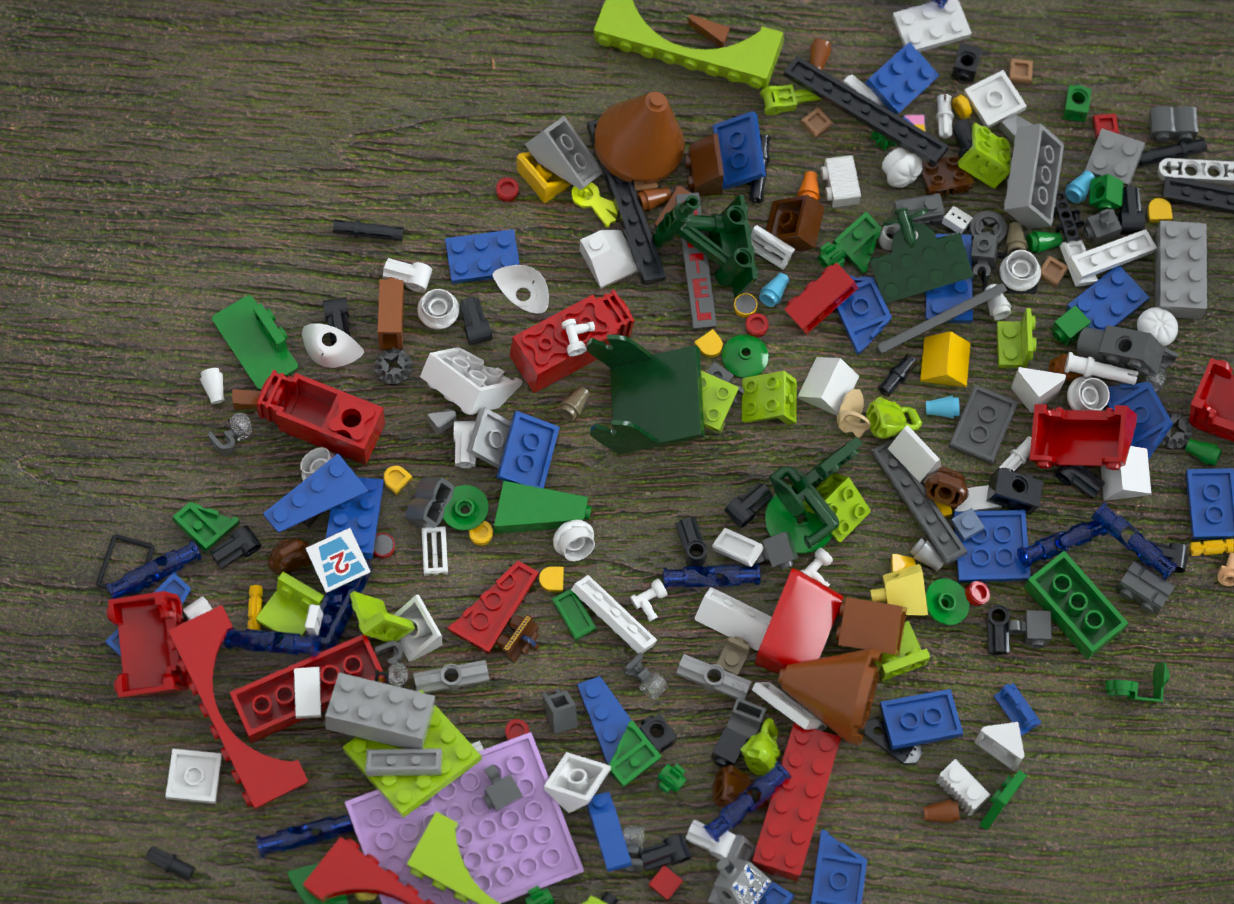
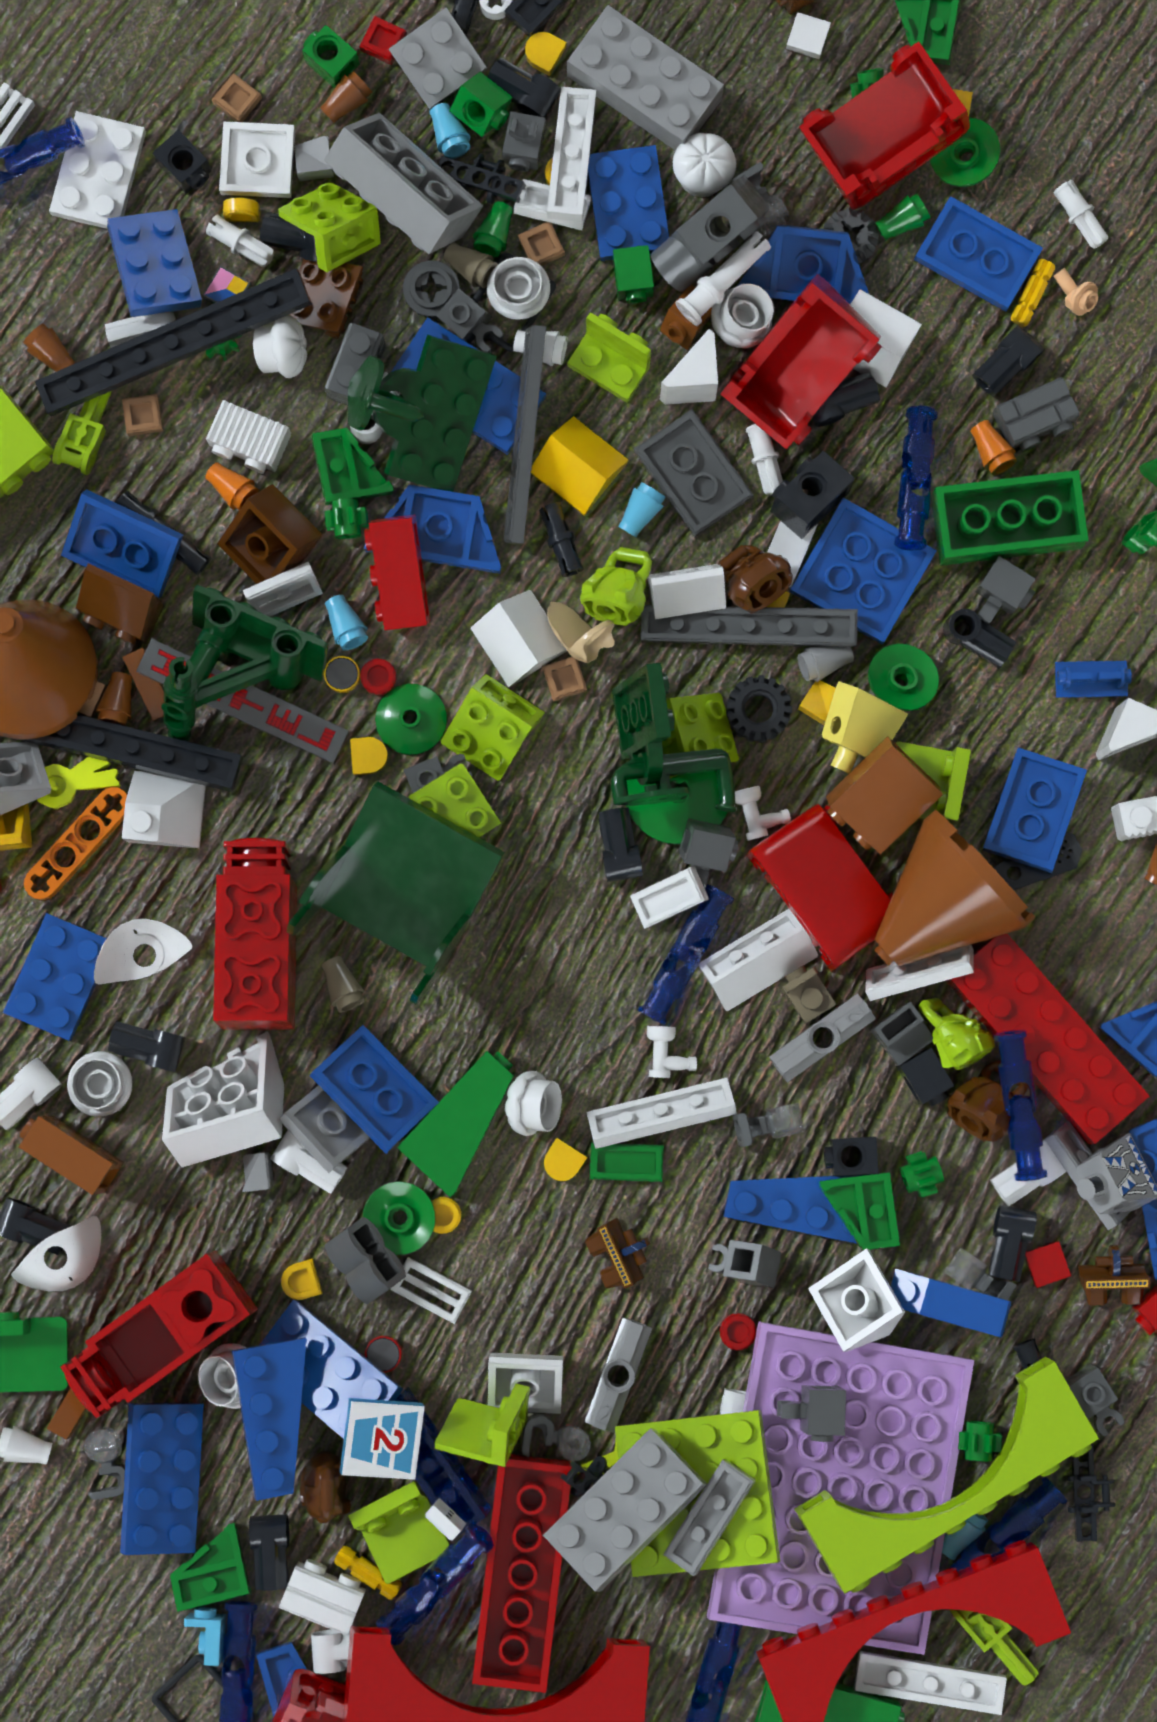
camera: 50 degrees left, 15 degrees up
white tile [294,667,321,718] -> none
dark grey gear [374,347,412,384] -> none
red wing [447,561,539,654] -> none
white piece [562,319,595,356] -> none
black piece [676,517,707,568] -> none
white tile [941,206,973,234] -> none
sand blue plate [951,508,985,542] -> none
red tile [965,581,990,606] -> none
clear blue piece [1091,502,1178,581] -> none
none -> orange beam [24,787,127,901]
none -> blue plate [120,1403,204,1555]
none -> medium azure bracket [184,1607,226,1666]
none -> white brick [279,1559,366,1636]
none -> dark orange cone [320,70,372,123]
none -> medium nougat tile [542,657,587,702]
none -> black tyre [726,675,792,743]
none -> orange cone [970,420,1017,476]

